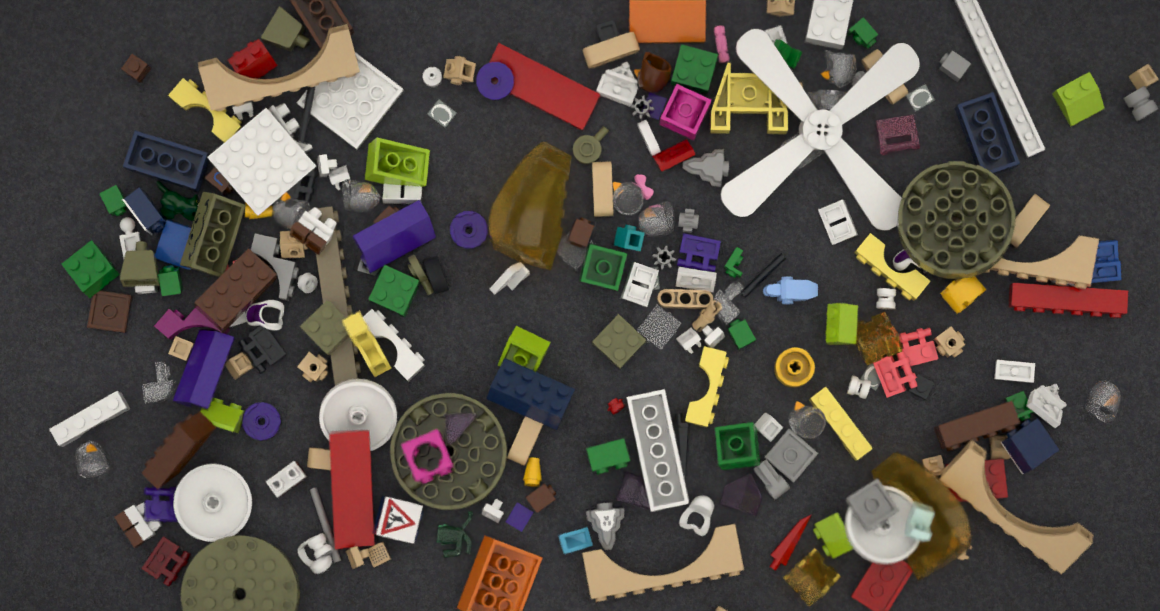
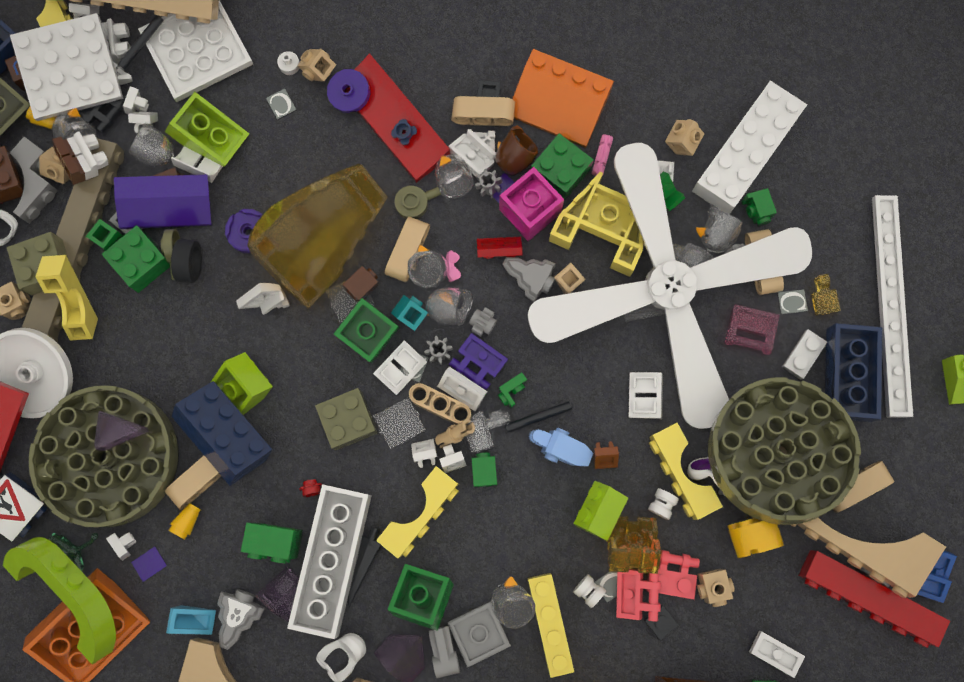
camera: 25 degrees right, 5 degrees down
white tile [298,273,318,293] -> none
white arch [363,309,425,382] -> none
dark pink brick [401,429,454,484] -> none
reddish brown brick [526,484,556,513] -> none
white beam [637,120,661,156] -> none
white slope [754,413,783,442] -> none
yellow brick [774,348,815,388] -> none
light grey brick [939,50,971,82] -> none
none -> lime arch [3,537,116,664]
none -> green brick [86,219,123,251]
none -> dark blue plate [391,119,417,145]
none -> clear piece [434,154,474,198]
none -> tan slope [554,263,586,294]
none -> dark orange tile [593,441,619,469]
none -> white plate [782,329,827,380]
none -> clear yellow plate [811,274,841,316]

